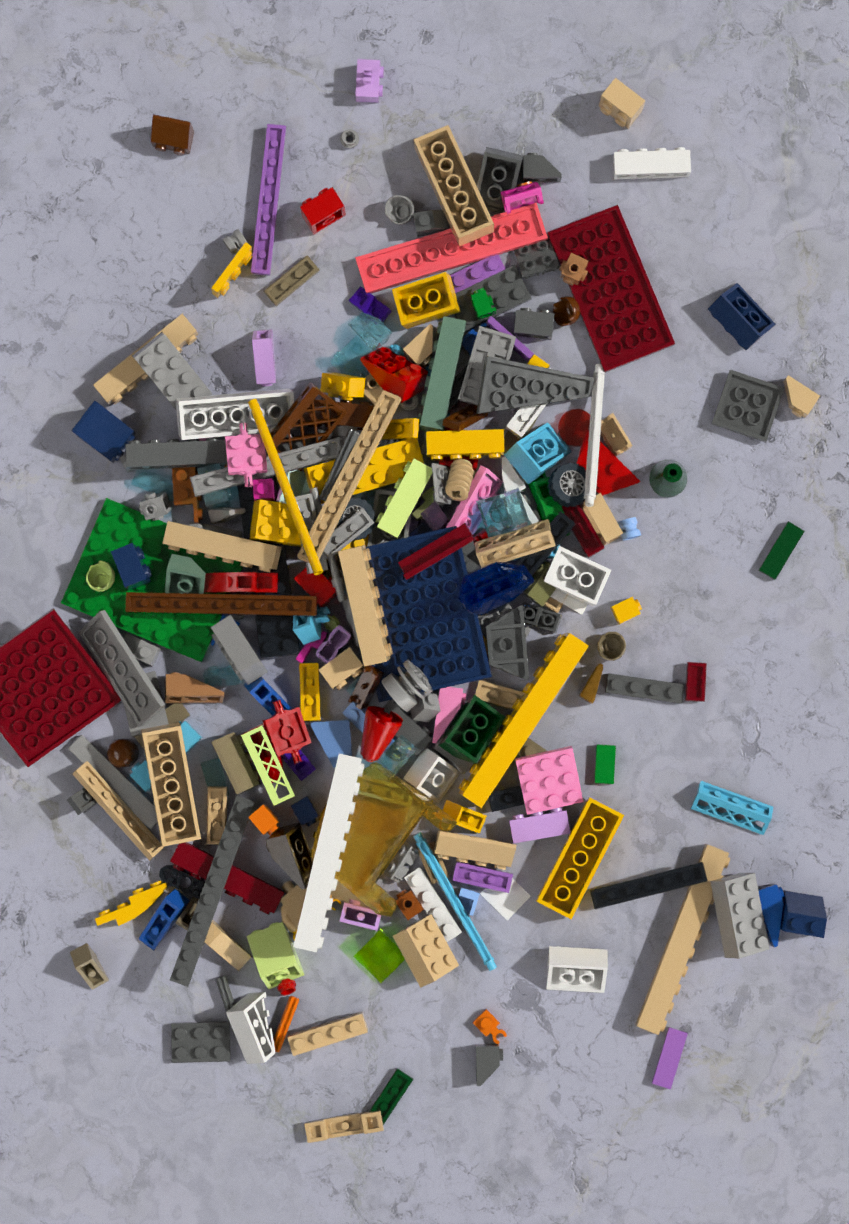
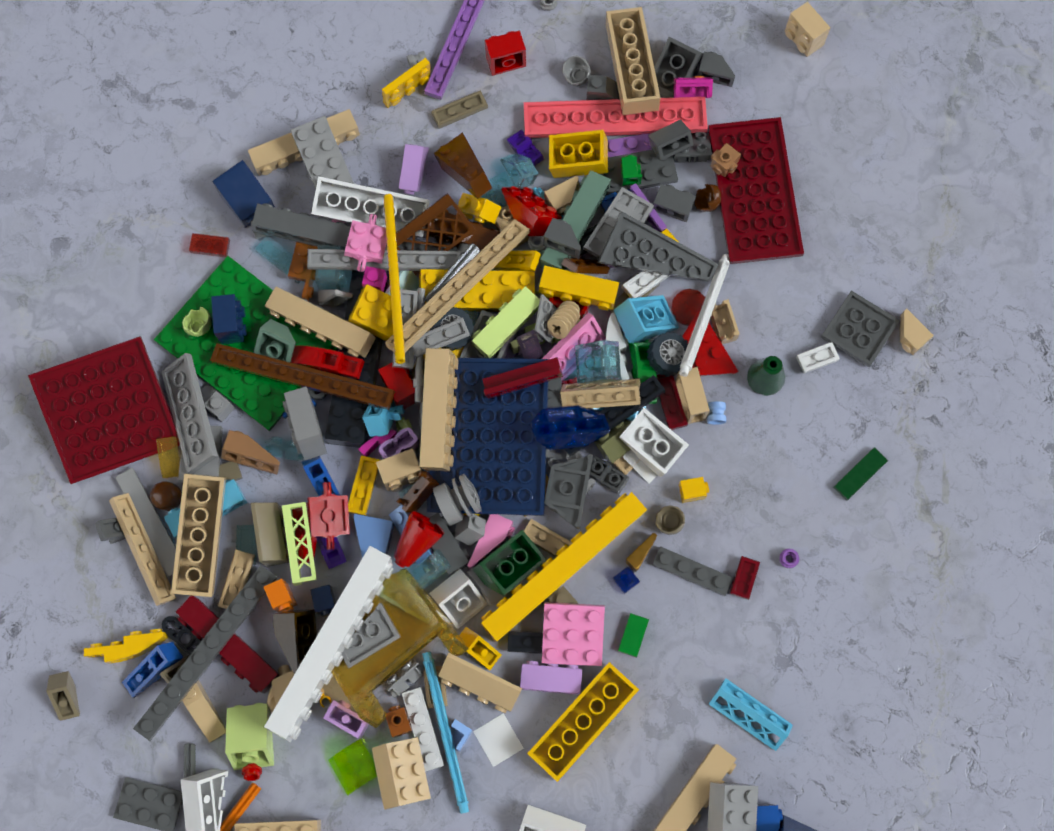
camera: 15 degrees right, 10 degrees down
light grey brick [139,491,172,521] -> none
medium lavender plate [452,861,513,893] -> none
black plate [590,862,708,910] -> none
white brick [613,147,691,179] -> none
dark blue slope [708,283,776,350] -> none
none -> clear yellow slope [156,437,180,479]
none -> clear red plate [189,233,230,257]
none -> light grey wing [342,602,401,668]
none -> reddish brown wedge [434,132,492,199]
none -> dark grey slope [543,218,581,259]
none -> clear blue tile [612,566,640,594]
none -> dark grey brick [648,119,694,160]
none -> medium lavender plate [779,549,799,568]
none -> white plate [796,342,840,374]

